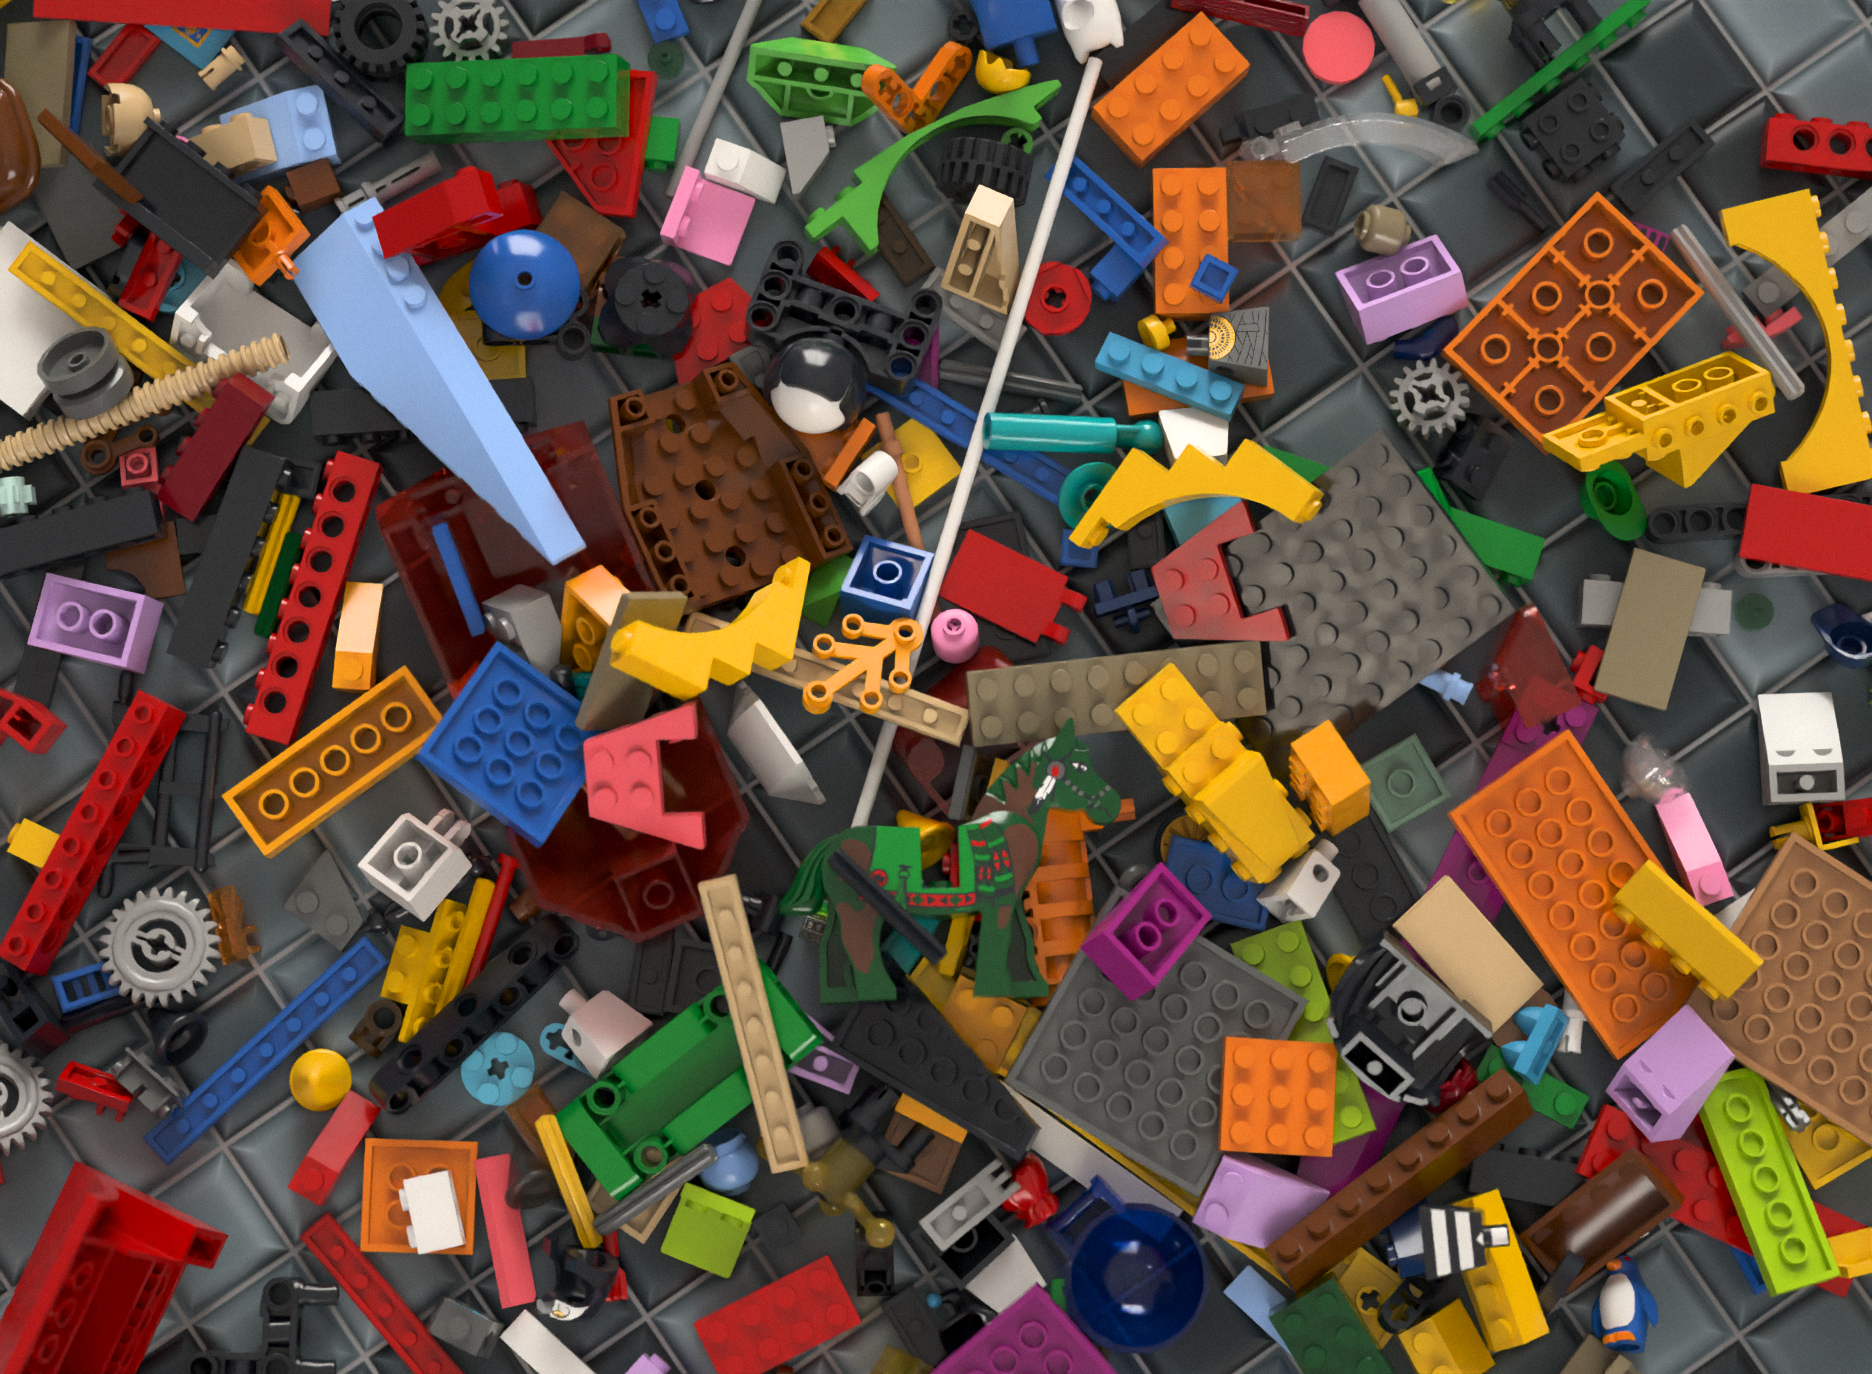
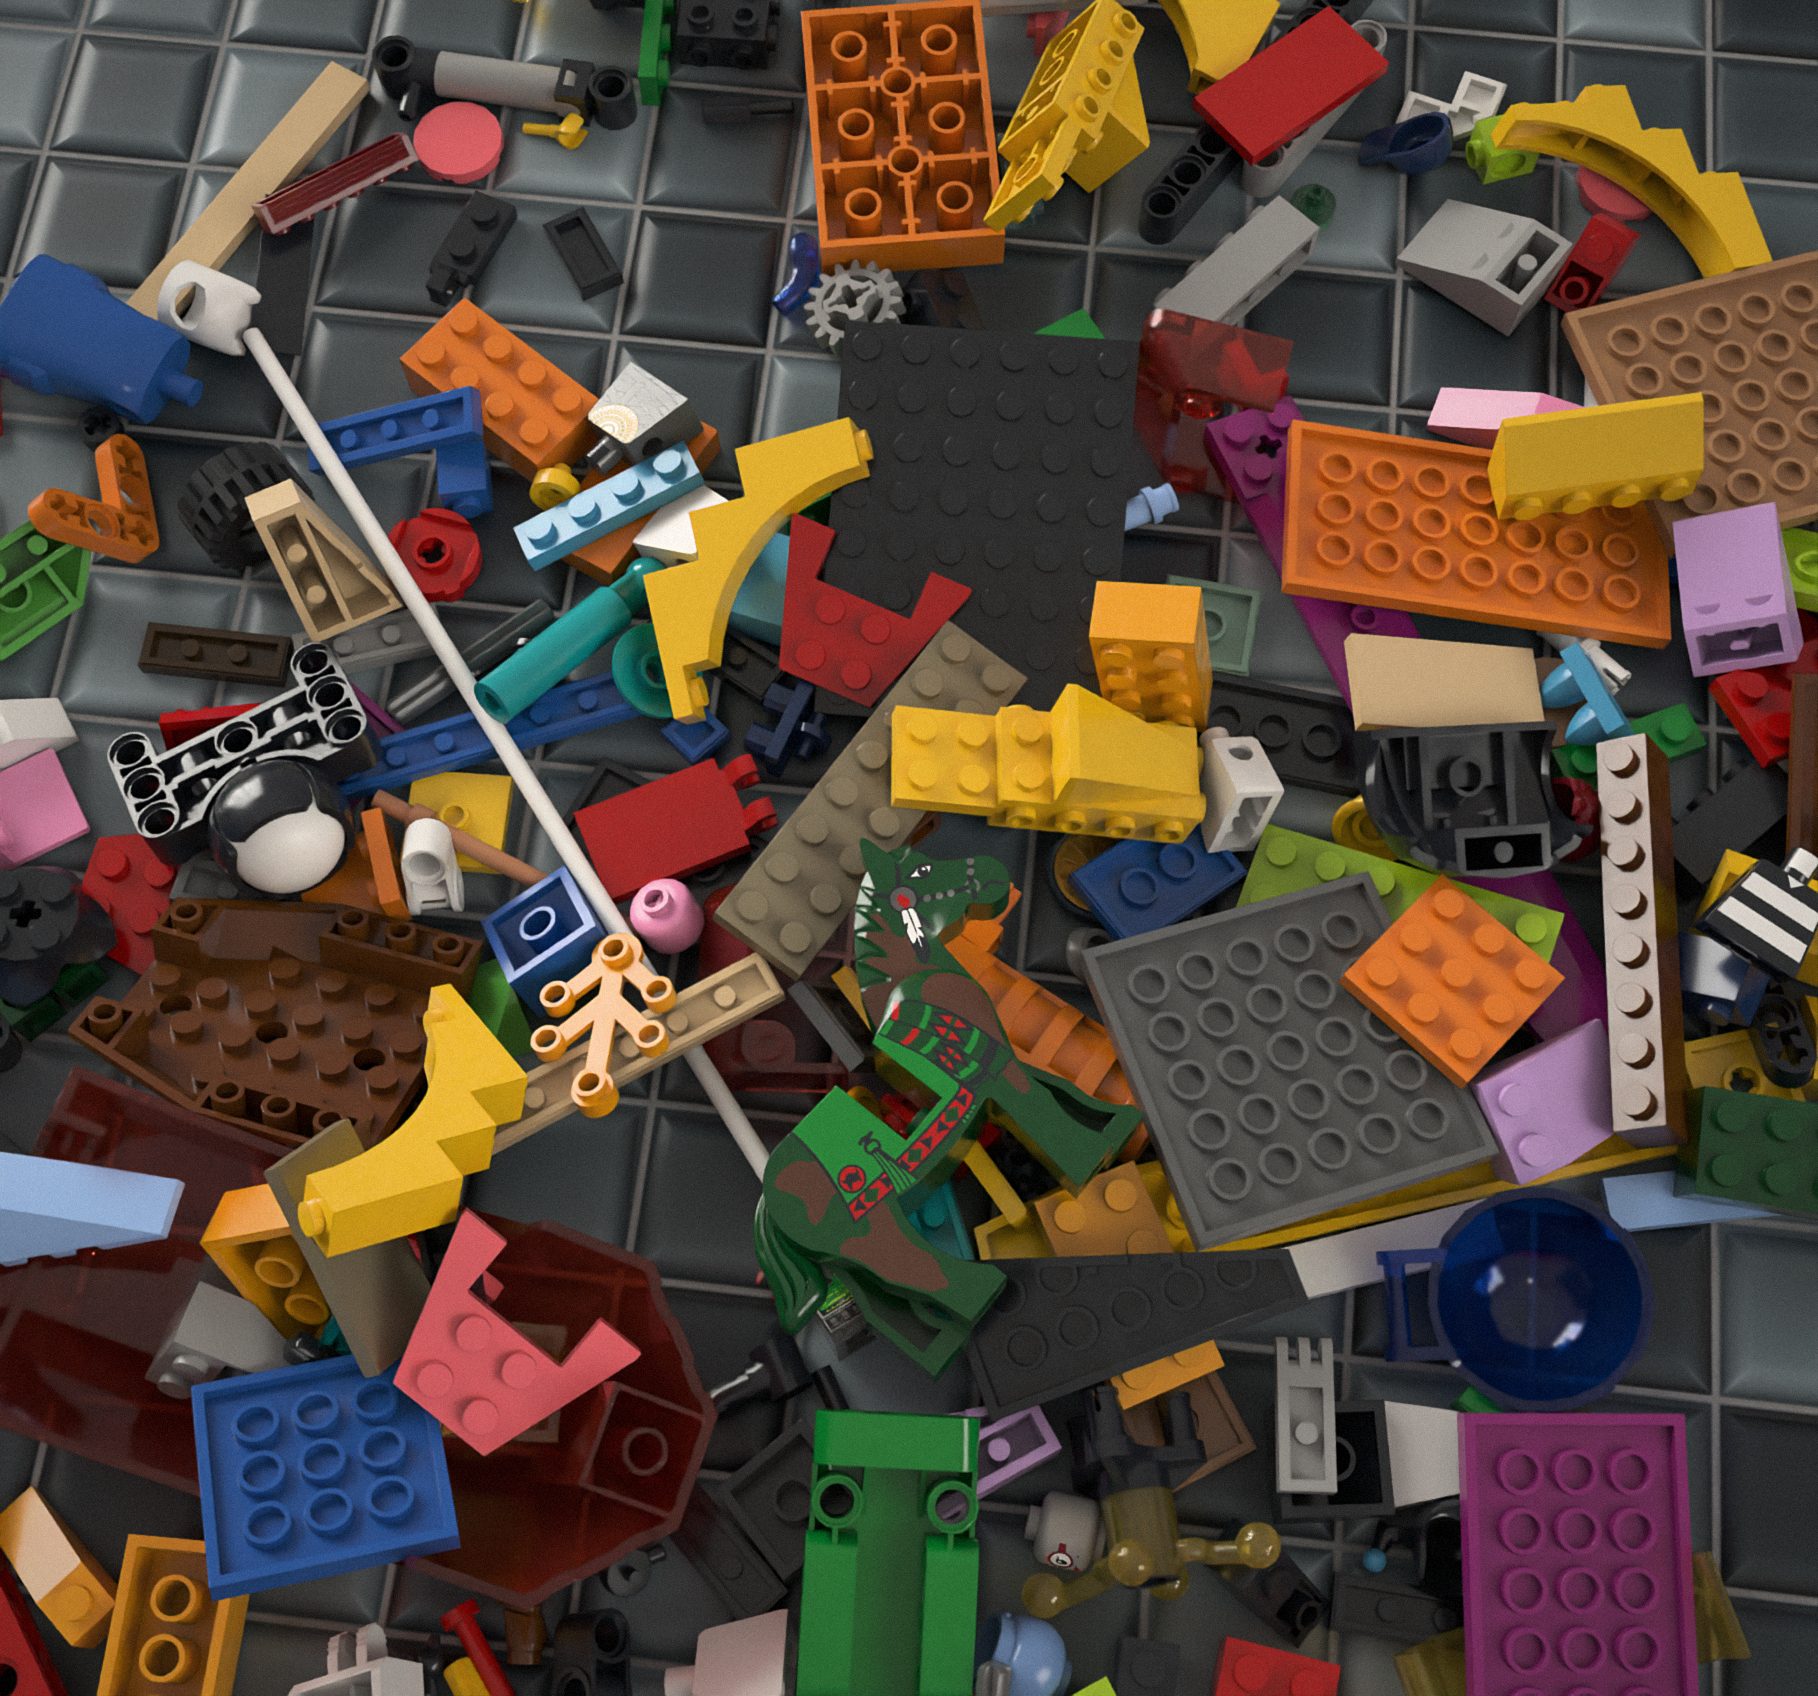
camera: 45 degrees left, 15 degrees down
blue tile [432,522,486,637] -> none
tan tile [698,874,809,1174] -> none
white wedge [727,680,826,805] -> none
light grey slope [780,115,836,202] -> none
bright green slope [803,79,1062,258] -> none
black axle [827,848,947,965] -> none
yellow hair [975,50,1031,96] -> none
red hair [999,1152,1059,1230] -> none
magenta slope [1079,862,1212,1001] -> none
orange brick [1091,11,1251,170] -> none
blue tile [1189,253,1239,304] -> none
clear orange brick [1225,160,1302,242] -> none
clear windscreen [1239,113,1479,167] -> none
lavender slope [1335,234,1469,345] -> none
dark tan head [1354,204,1411,256] -> none
green piece [1578,460,1647,541] -> none
dark tan tile [1592,548,1706,712] -> none
clear cylinder [1620,730,1692,805] -> none
yellow bracket [1769,802,1859,851] -> none

